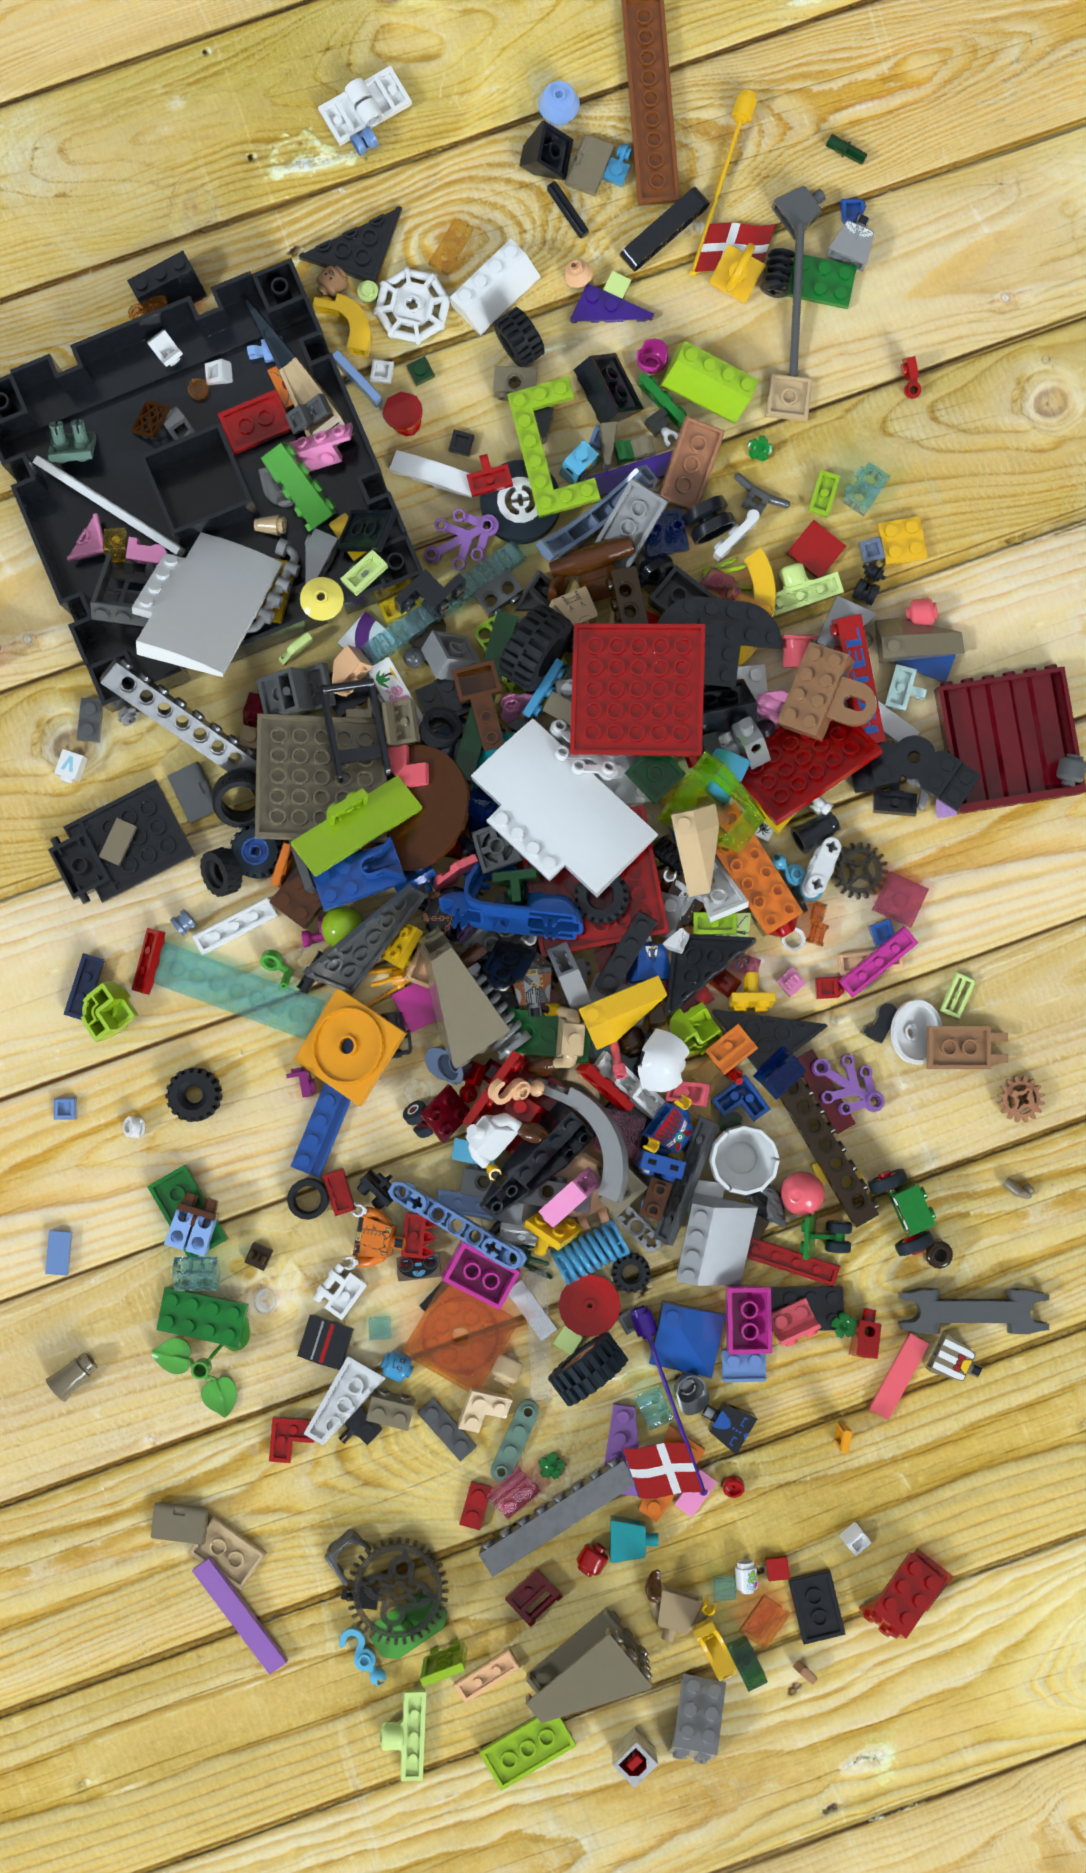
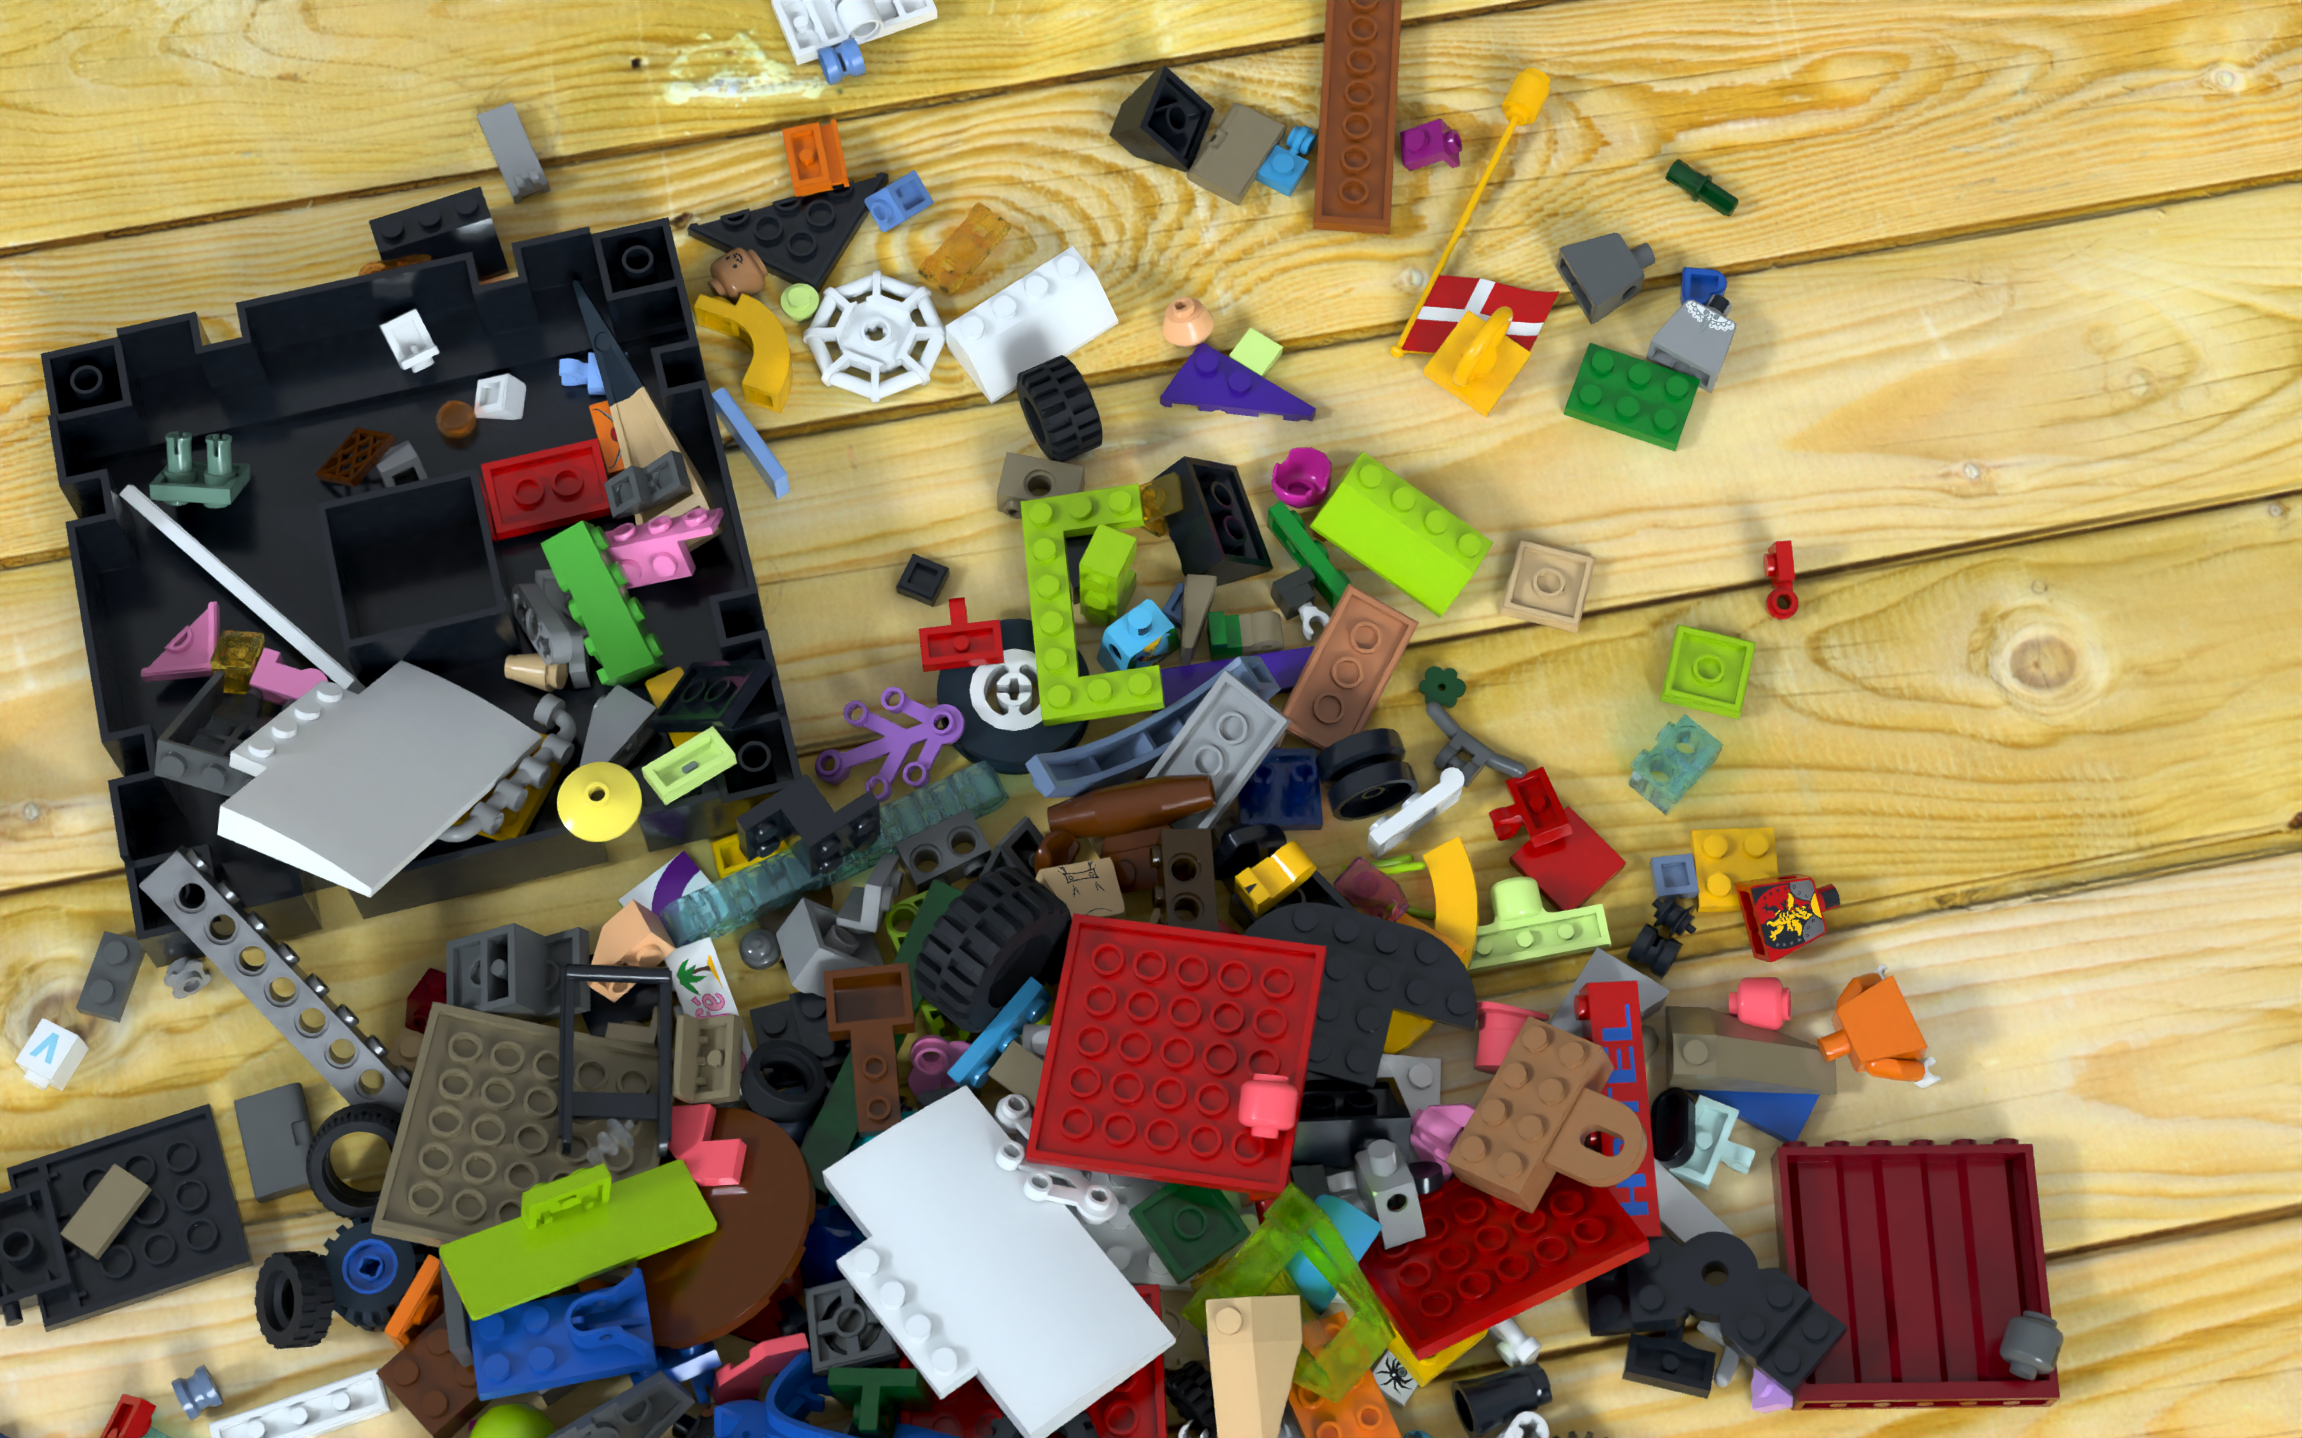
camera: 10 degrees right, 20 degrees down
yellowish green tile [279,632,314,666] -> none
white tile [370,359,394,385] -> none
red hat [382,391,423,436] -> none
white slope [389,450,472,498] -> none
dark green plate [406,356,435,386] -> none
light blue cone [538,81,580,126] -> none
black axle [547,181,589,238] -> none
black beam [620,187,710,272] -> none
green plant [748,435,774,461] -> none
black piece [760,248,795,298] -> none
dark grey piece [789,223,805,376] -> none
lime plate [807,470,841,518] -> none
none -> light grey hinge [476,102,550,204]
none -> light grey beam [511,582,572,665]
none -> light grey tile [569,634,591,689]
none -> clear hair [586,1118,635,1164]
none -> orange plate [782,119,850,197]
none -> light grey bracket [836,853,904,934]
none -> medium blue bracket [865,170,934,232]
none -> lime arch [1079,523,1137,626]
none -> clear yellow bracket [1139,473,1183,537]
none -> yellow leg [1234,841,1317,919]
none -> coral head [1238,1073,1298,1139]
none -> magenta bracket [1400,118,1462,171]
none -> dark green plant [1419,666,1466,708]
none -> red plate [1488,767,1573,848]
none -> black tile [1651,1088,1696,1169]
none -> lime plate [1660,624,1756,720]
none -> torso [1734,874,1840,963]
none -> orange torso [1817,964,1941,1088]

